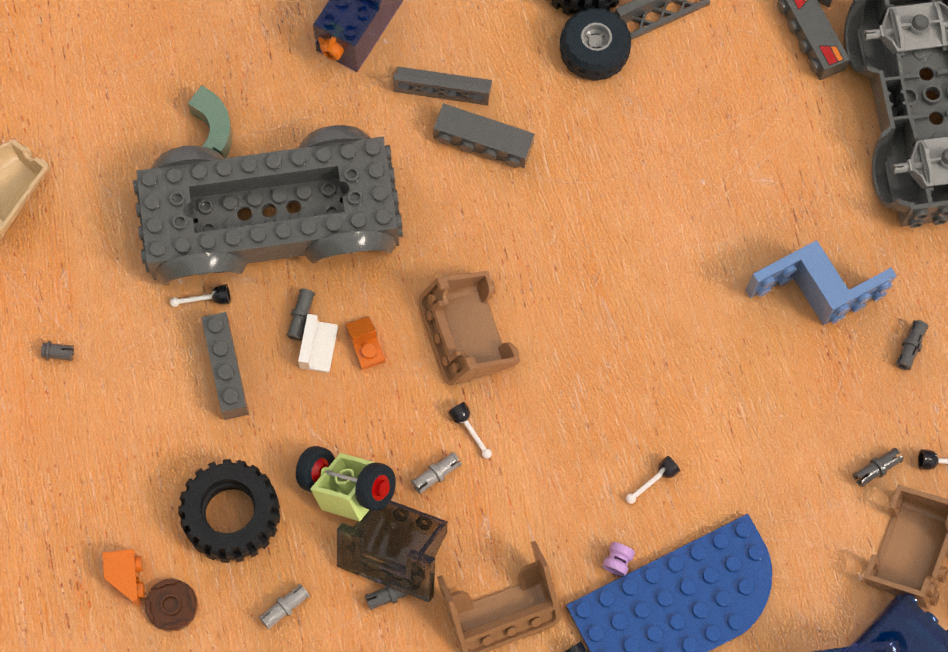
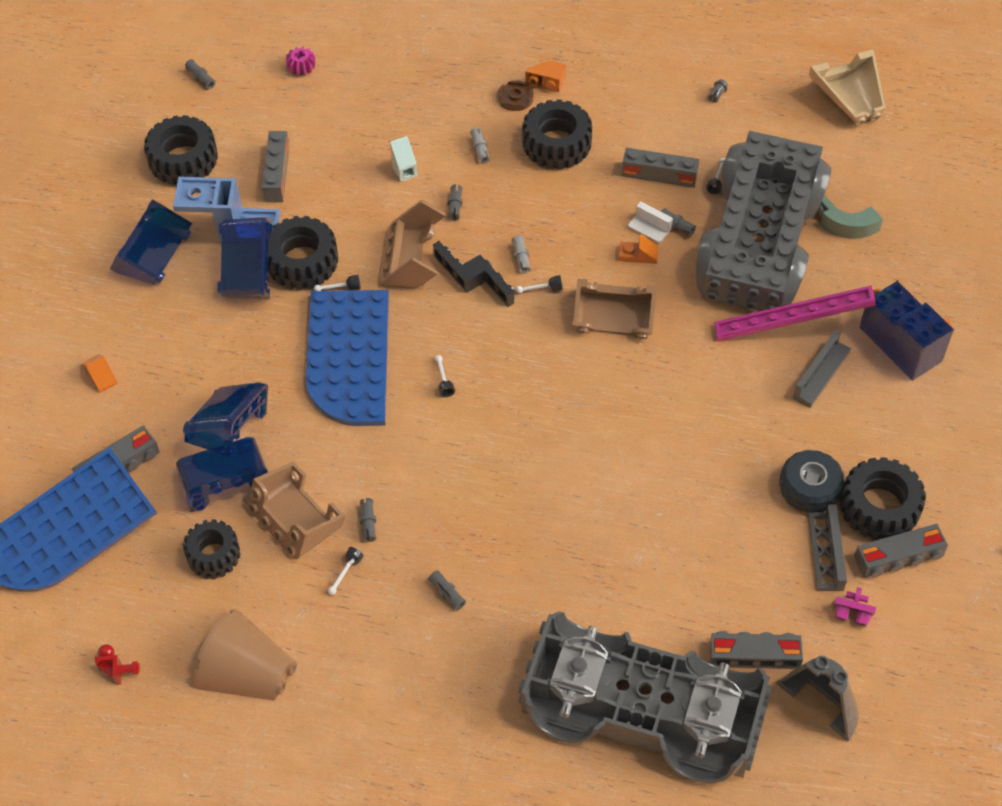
camera: 120 degrees right, 15 degrees down
brick [296,446,396,521] -> none
clear smoke windscreen [337,501,448,602] -> none
dark grey brick [433,103,535,168] -> none
lavender wheel [602,542,635,577] -> none
medium blue bracket [745,240,897,325] -> none
none -> black bracket [433,241,515,307]
none -> dark pink tile [714,285,876,342]

